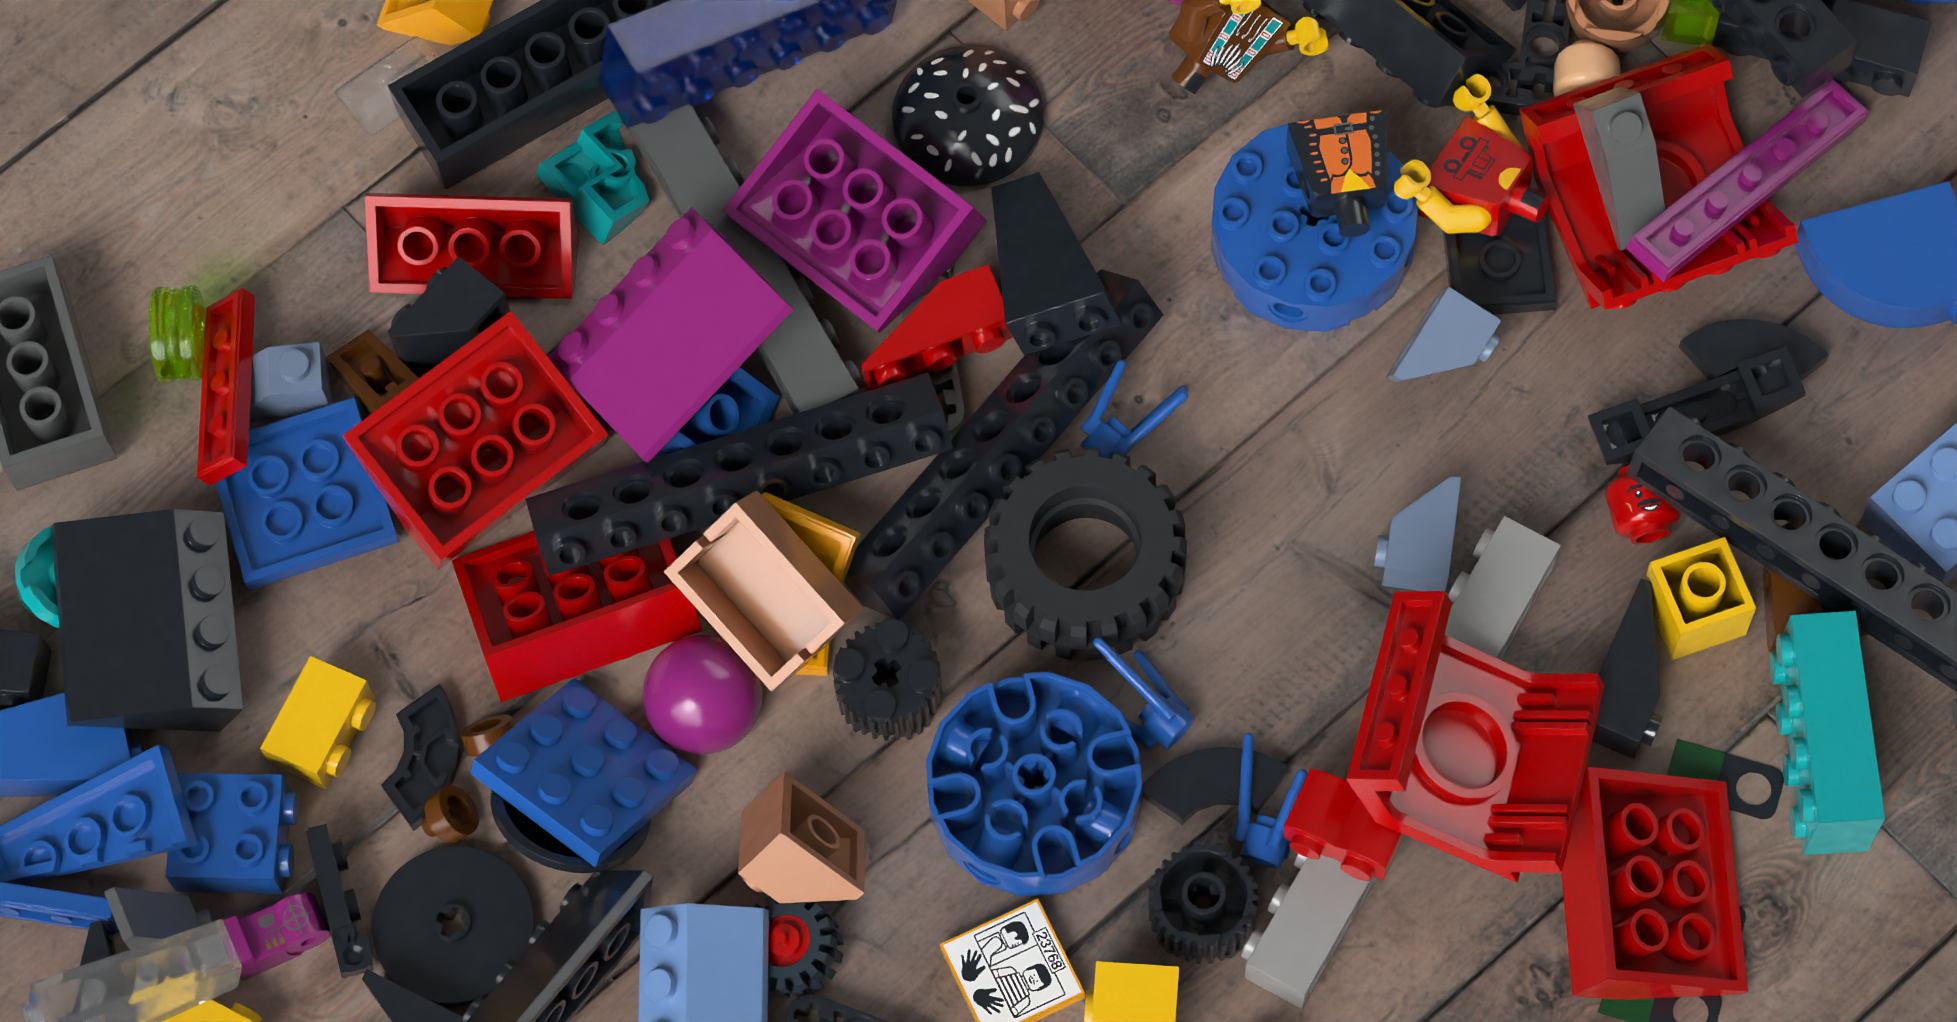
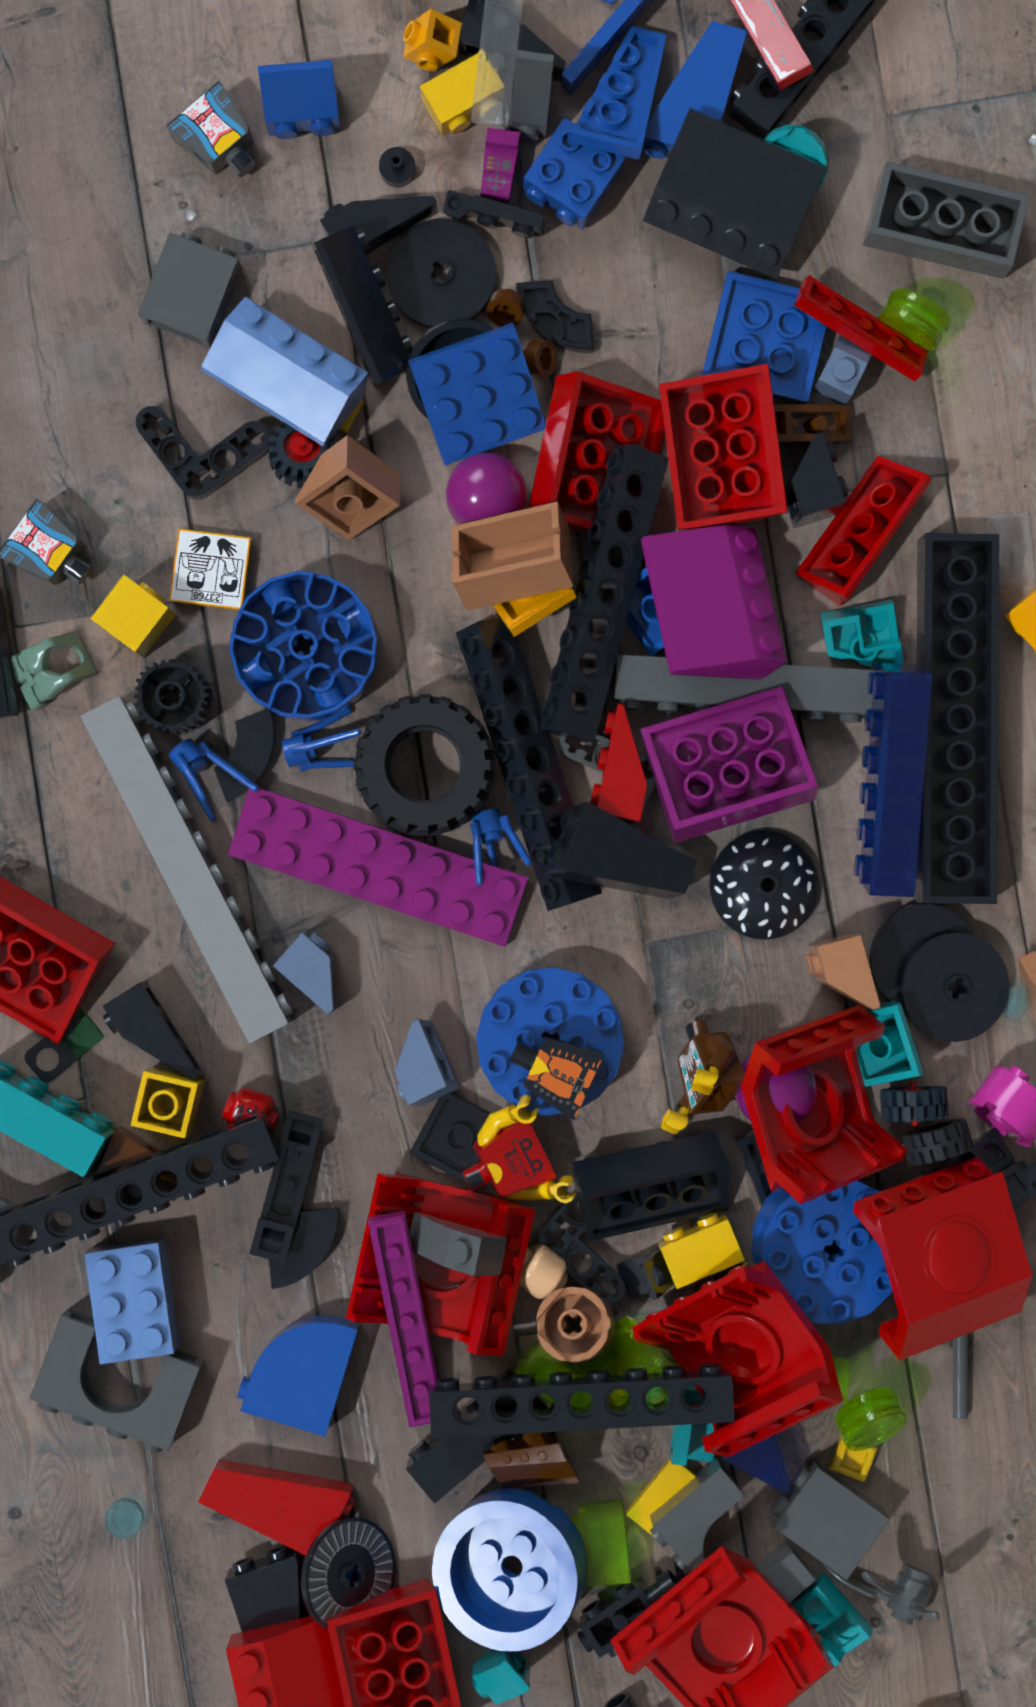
camera: 110 degrees right, 20 degrees up
yellow brick [260,656,376,790] -> none
black brick [833,619,942,741] -> none
red brick [1284,768,1405,881] -> none
red panel [1346,591,1605,883] -> none
none -> magenta plate [228,788,528,947]

